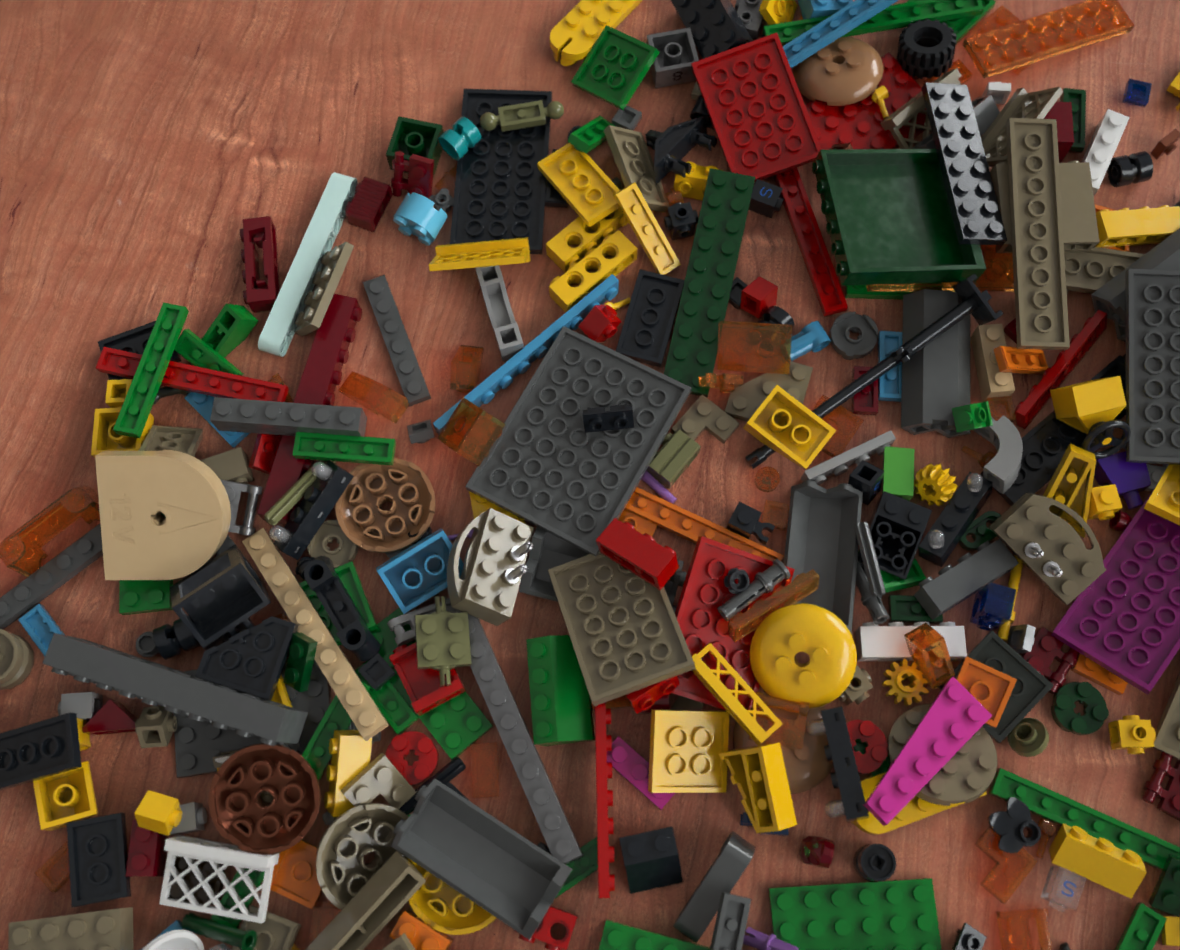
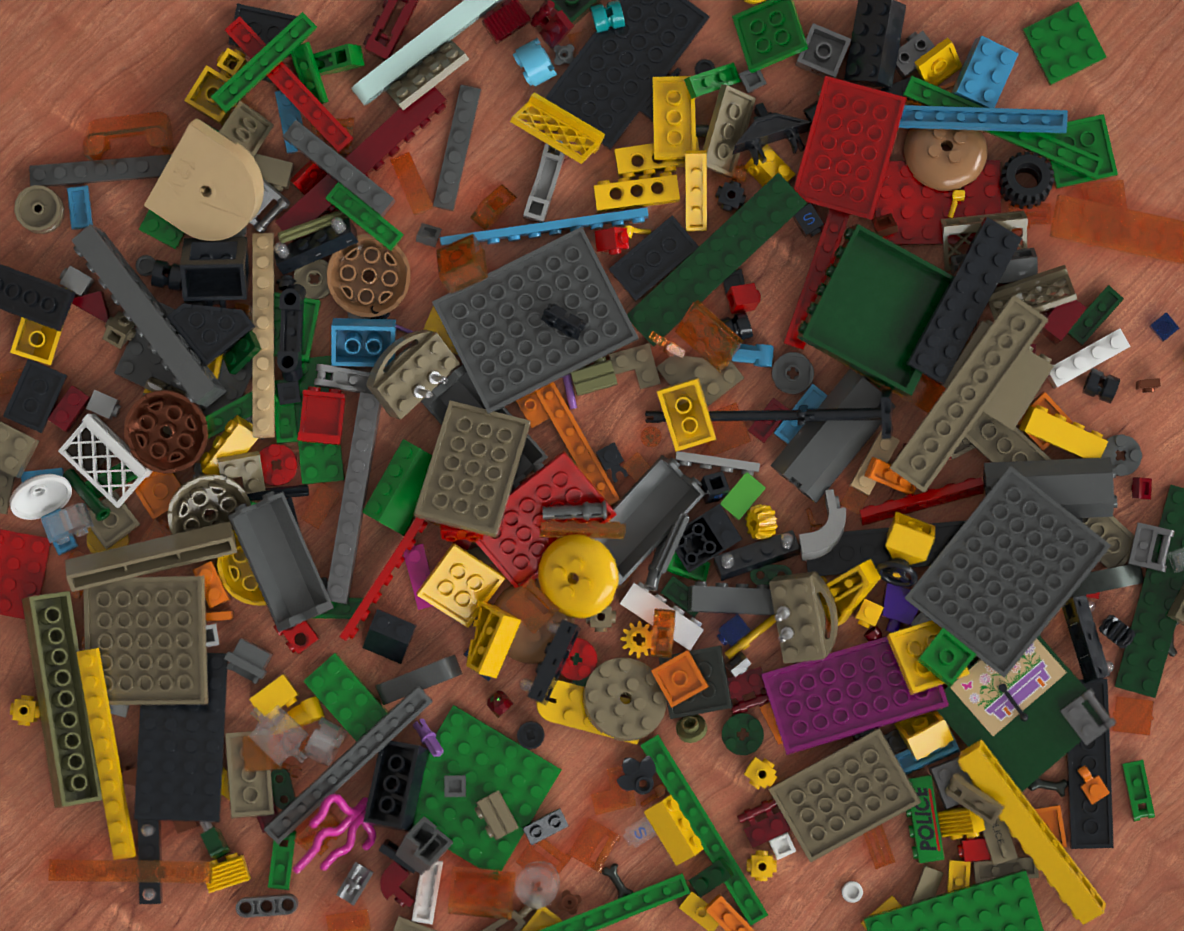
camera: 30 degrees right, 15 degrees up
yellow brick [134,790,183,836] -> none
olive plate [415,596,471,686] -> none
olive plate [480,100,564,132] -> none
red brick [596,518,679,590] -> none
yellow fence [691,643,783,746] -> none
black plate [724,568,749,594] -> none
dark pink wing [864,677,992,826] -> none
green brick [952,401,993,432] -> none
white plate [982,82,1011,104] -> none

